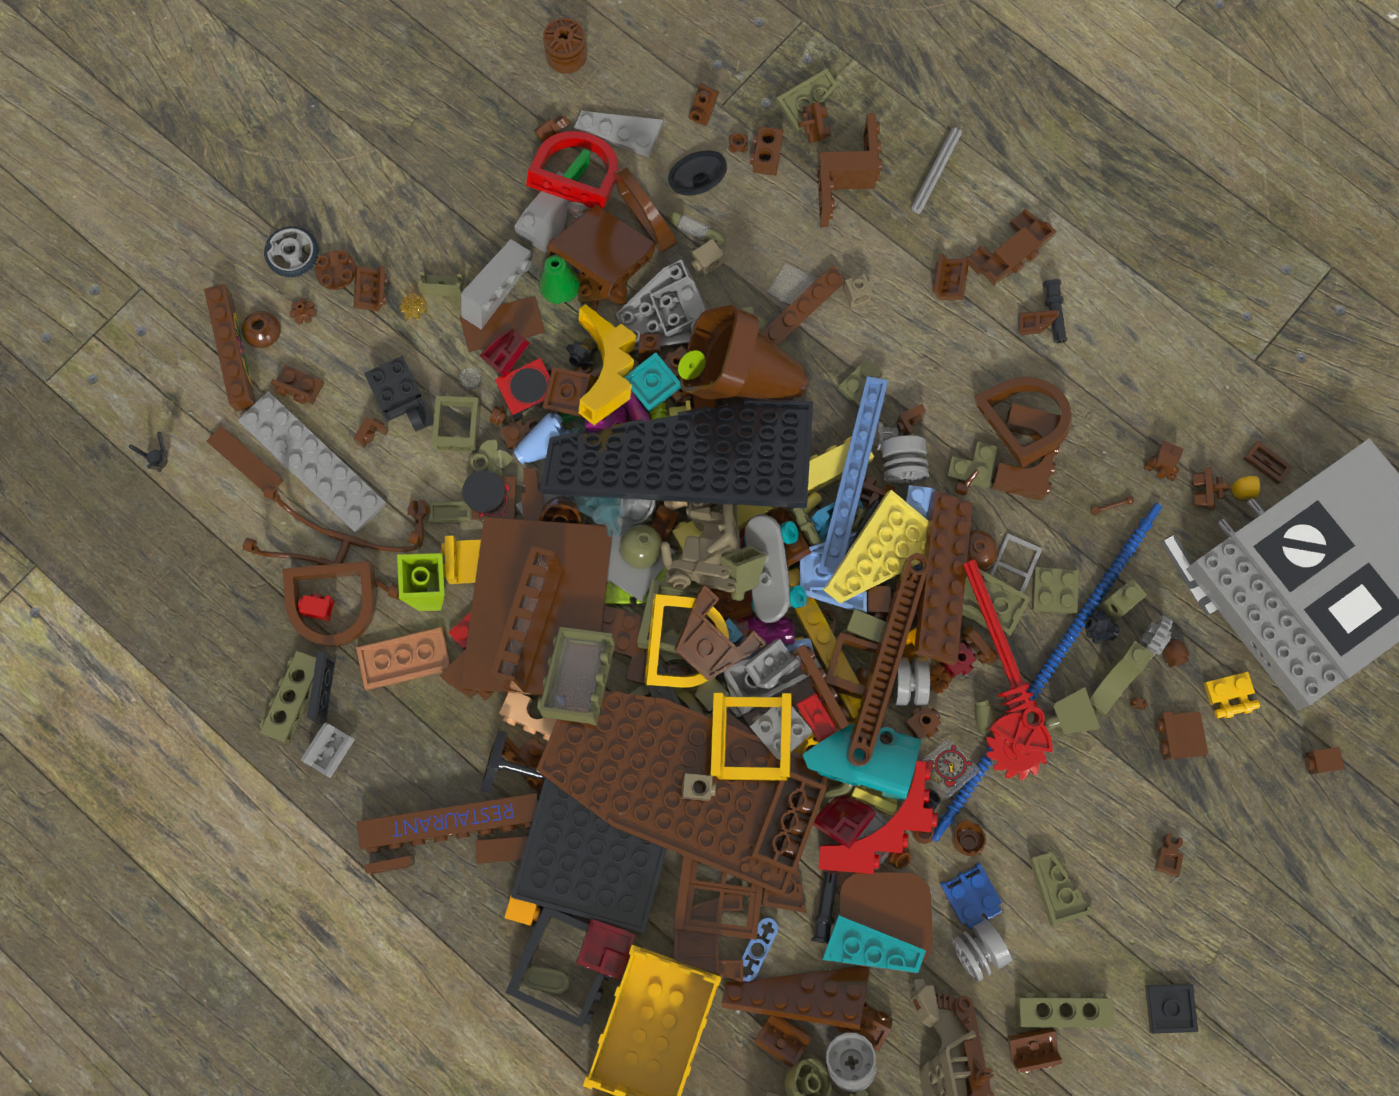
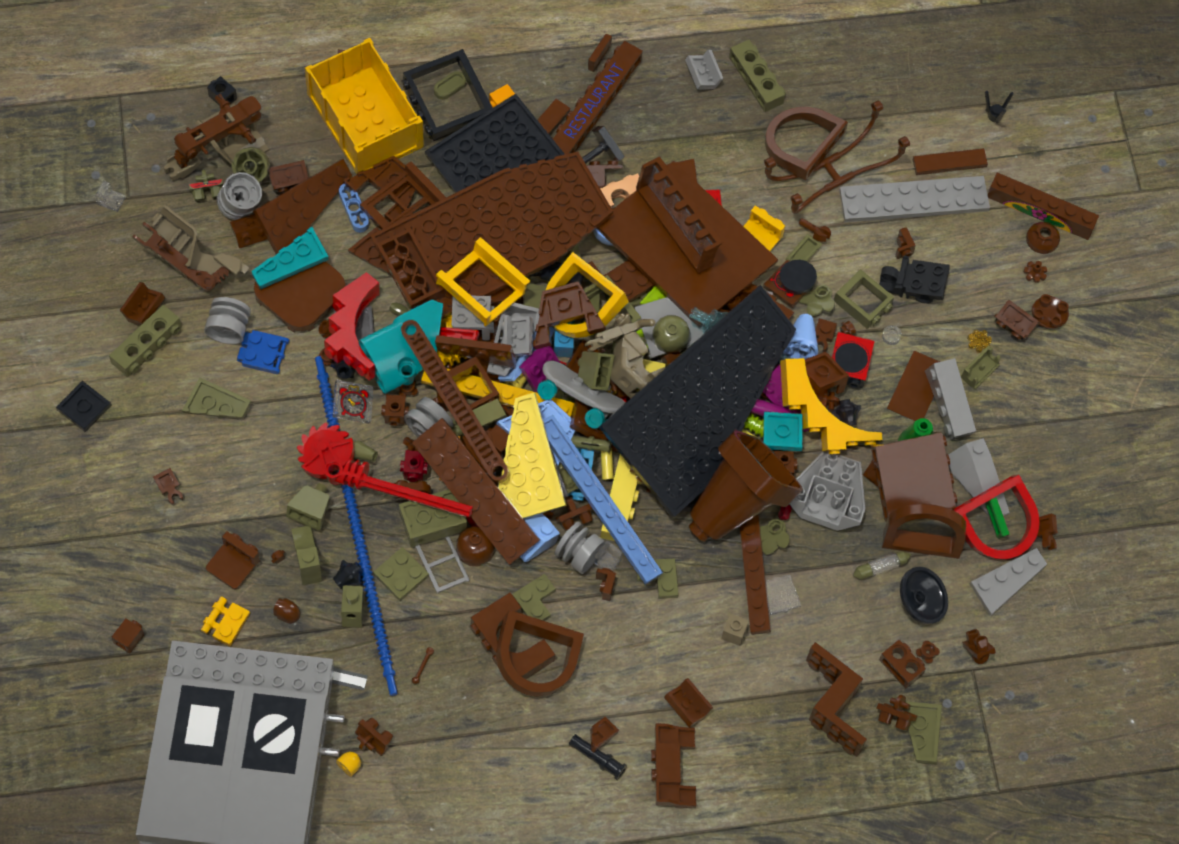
camera: 125 degrees right, 10 degrees down
light grey wheel [264,226,319,277] -> none
reddish brown bracket [270,365,324,405] -> none
red brick [298,594,335,621] -> none
black tile [307,651,336,724] -> none
nougat tile [356,627,451,690] -> none
lime slope [397,553,445,611] -> none
dark red plate [479,328,530,377] -> none
window [538,627,616,726] -> none
reddish brown wheel [543,18,587,73] -> none
clear tile [566,202,588,219] -> none
dark red plate [575,919,636,980] -> none
reddish brown bracket [639,334,661,365] -> none
lime piece [678,350,706,380] -> none
dark tan brick [681,773,716,801] -> none
dark tan brick [691,239,724,276] -> none
black pin [811,872,838,944] -> none
dark red plate [813,795,876,849] -> none
light grey axle [911,127,962,214] -> none
reddish brown hair [952,820,986,856] -> none
reddish brown hand [955,469,979,495] -> none
light grey gear [1139,615,1173,660] -> none
reddish brown piece [1144,441,1184,481] -> none
reddish brown tile [1243,441,1293,484] -> none

